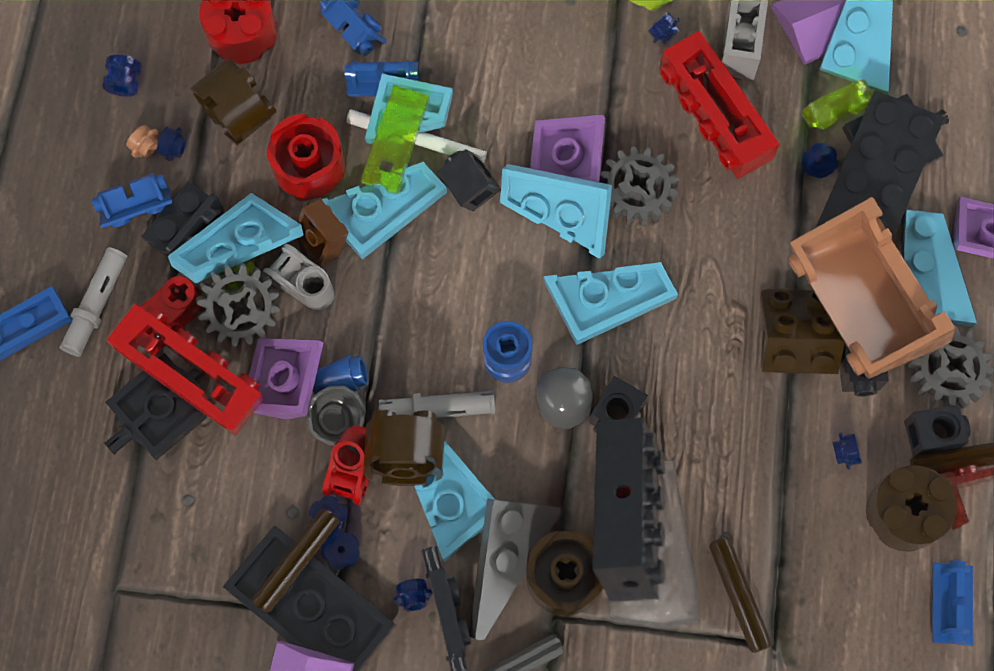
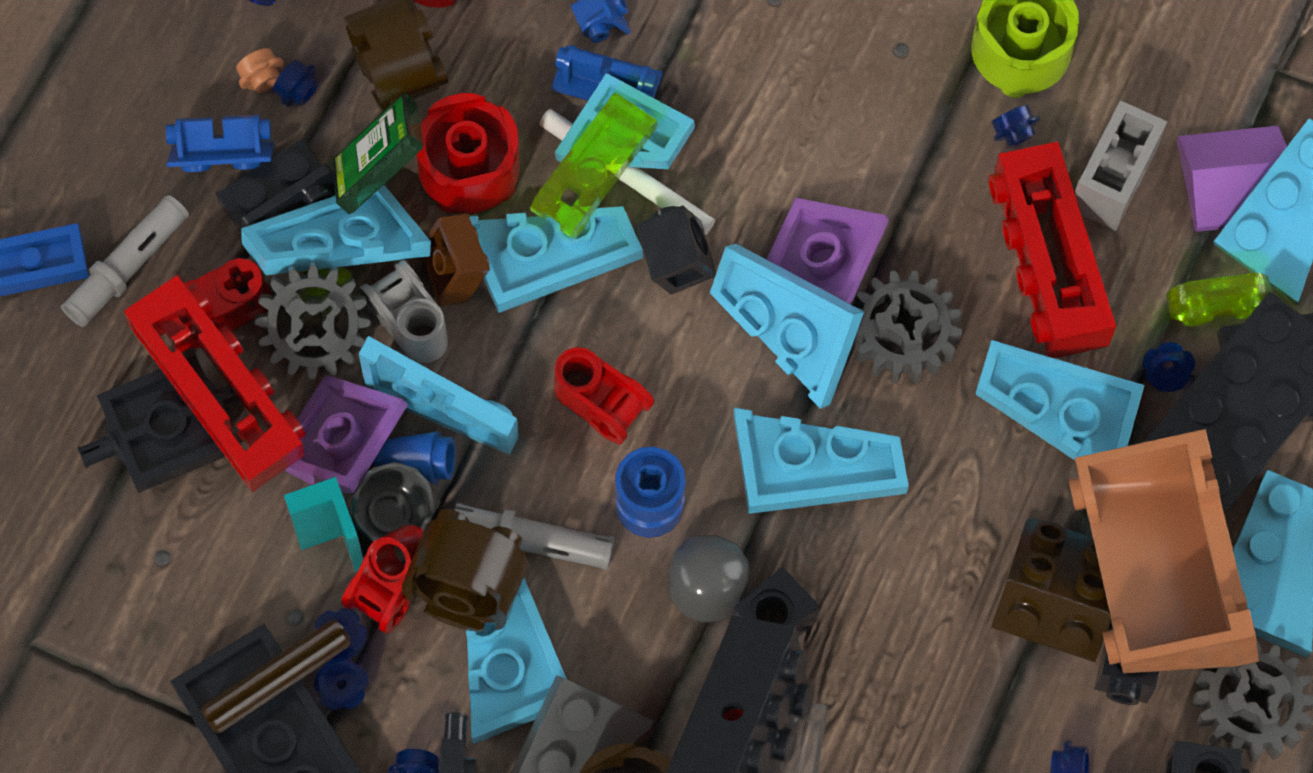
camera: 15 degrees right, 5 degrees down
none -> teal panel [284,477,363,572]
none -> tile [332,92,424,215]
none -> medium azure wing [359,336,519,455]
none -> red piece [554,347,655,445]
none -> medium azure wing [975,340,1145,460]

